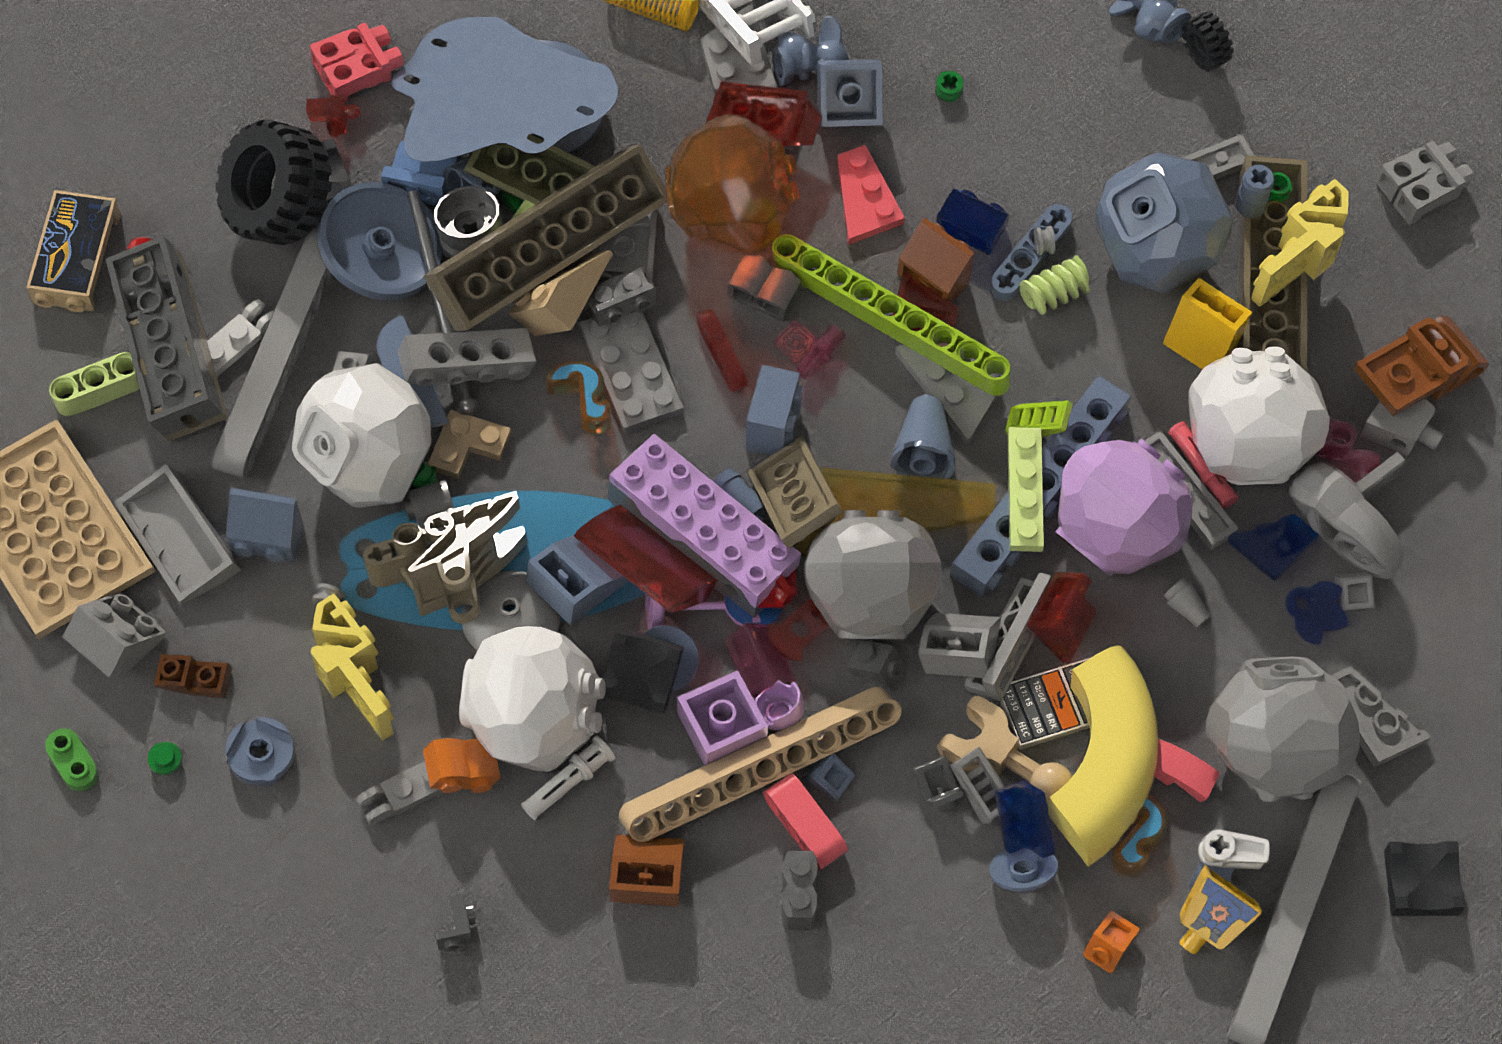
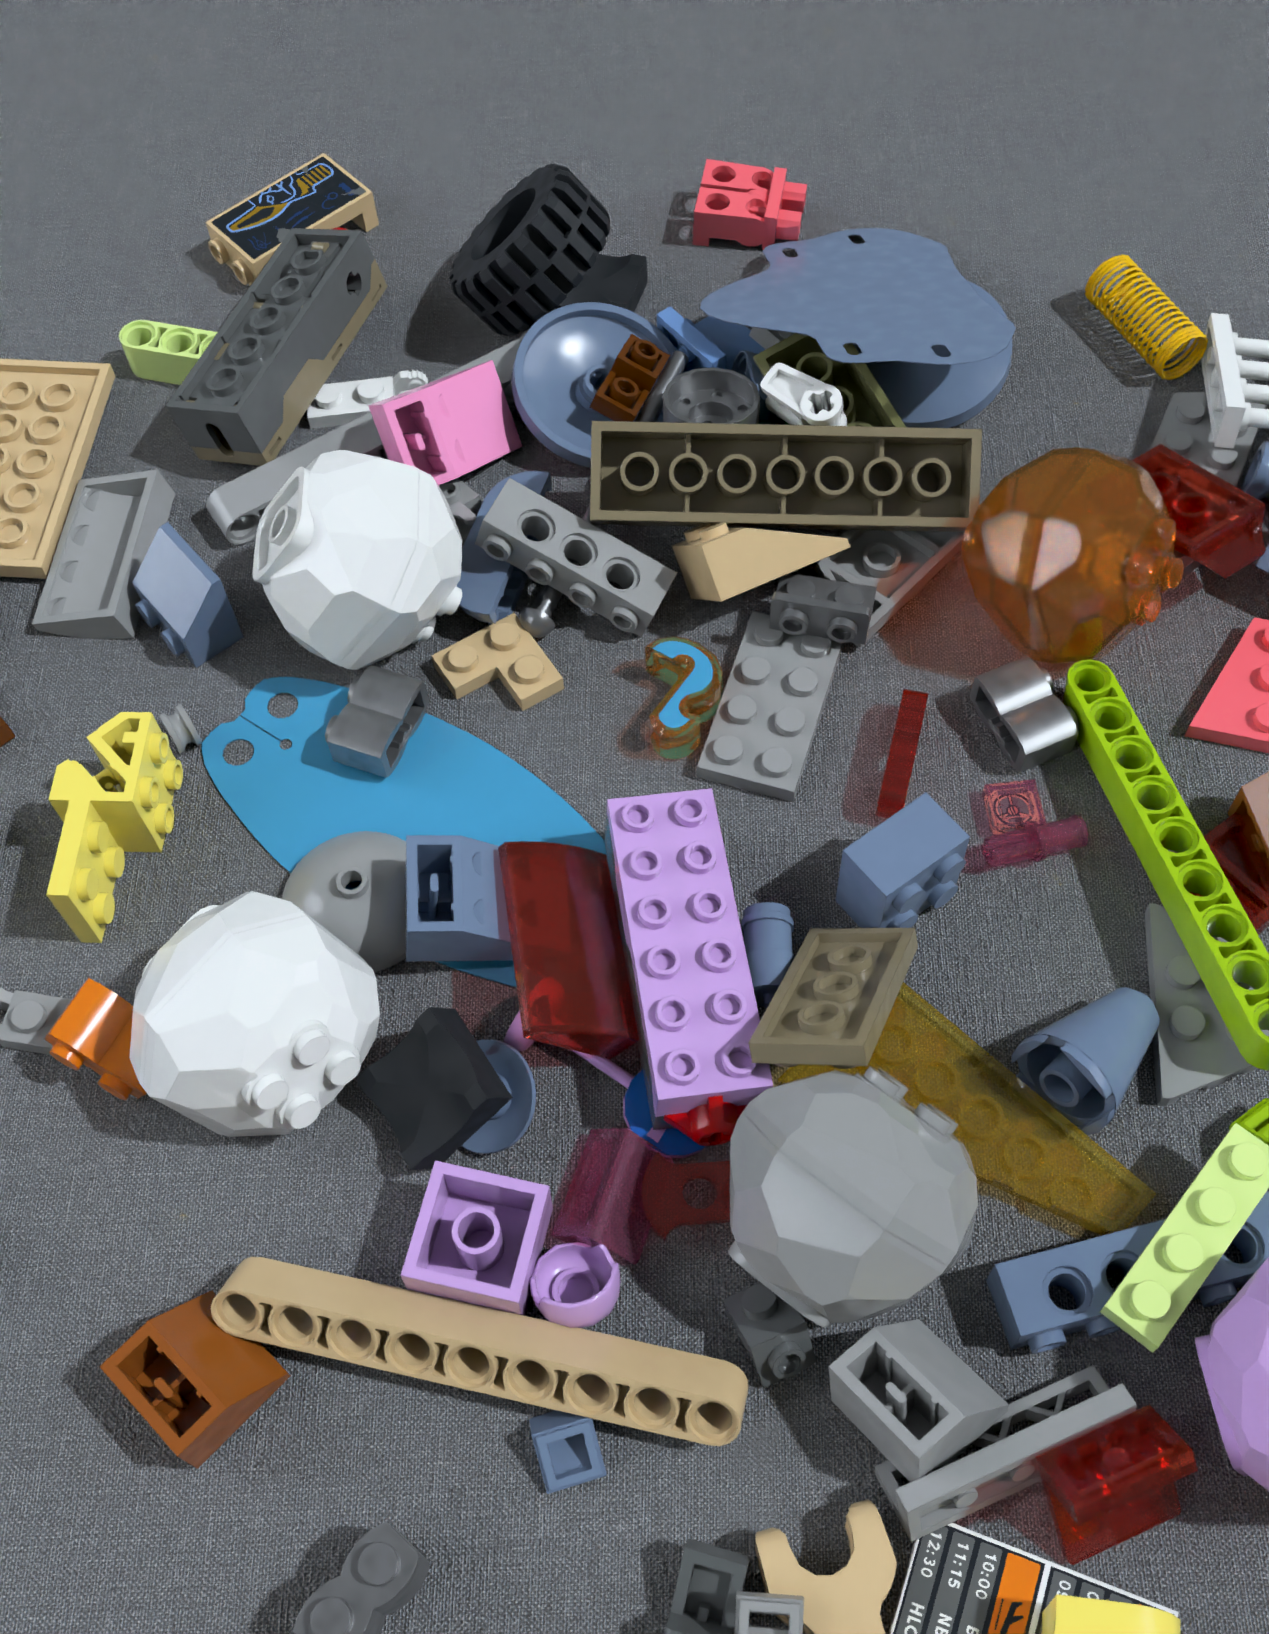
camera: 45 degrees right, 5 degrees down
clear red piece [305,95,360,138] -> none
dark tan piece [363,491,528,623] -> none
green plate [411,461,437,490] -> none
white pin [521,736,615,820] -> none
coral beam [763,773,848,870] -> none
none -> bright pink slope [368,360,522,485]
none -> reddish brown slope [590,334,670,422]
none -> white piece [760,362,847,426]

